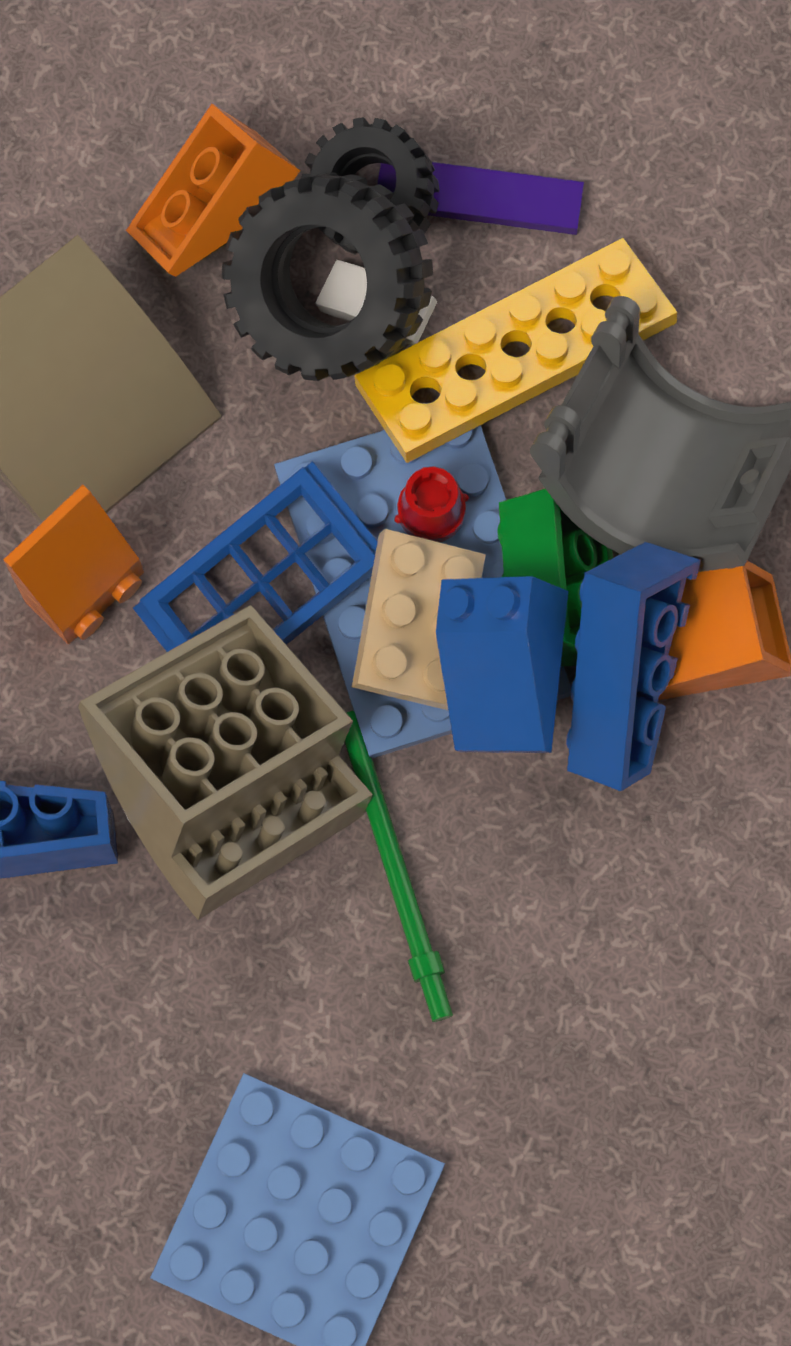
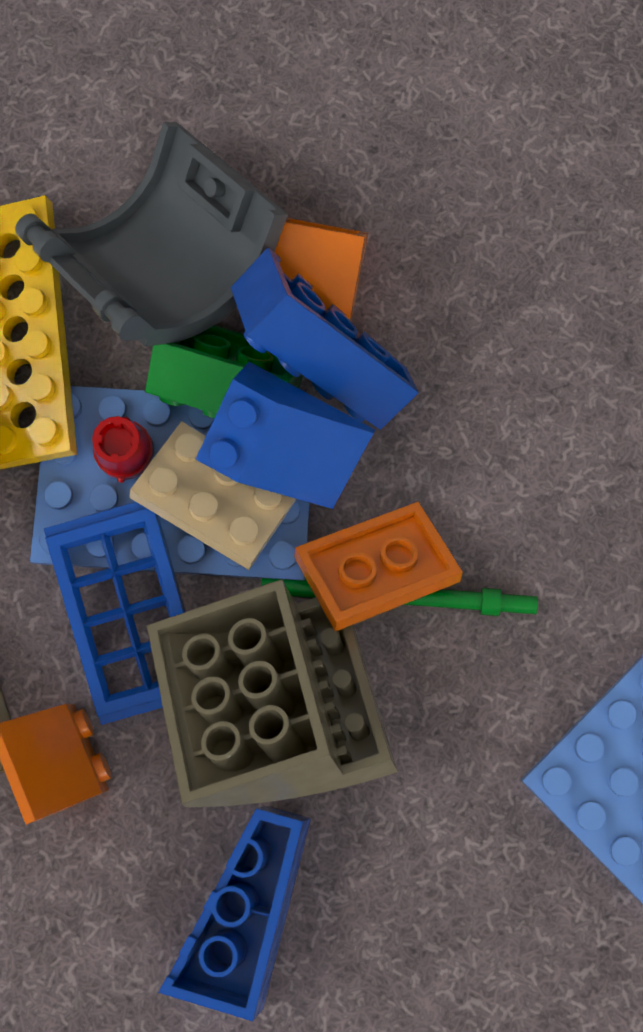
camera: 70 degrees left, 5 degrees up
none -> orange plate [294,501,463,632]

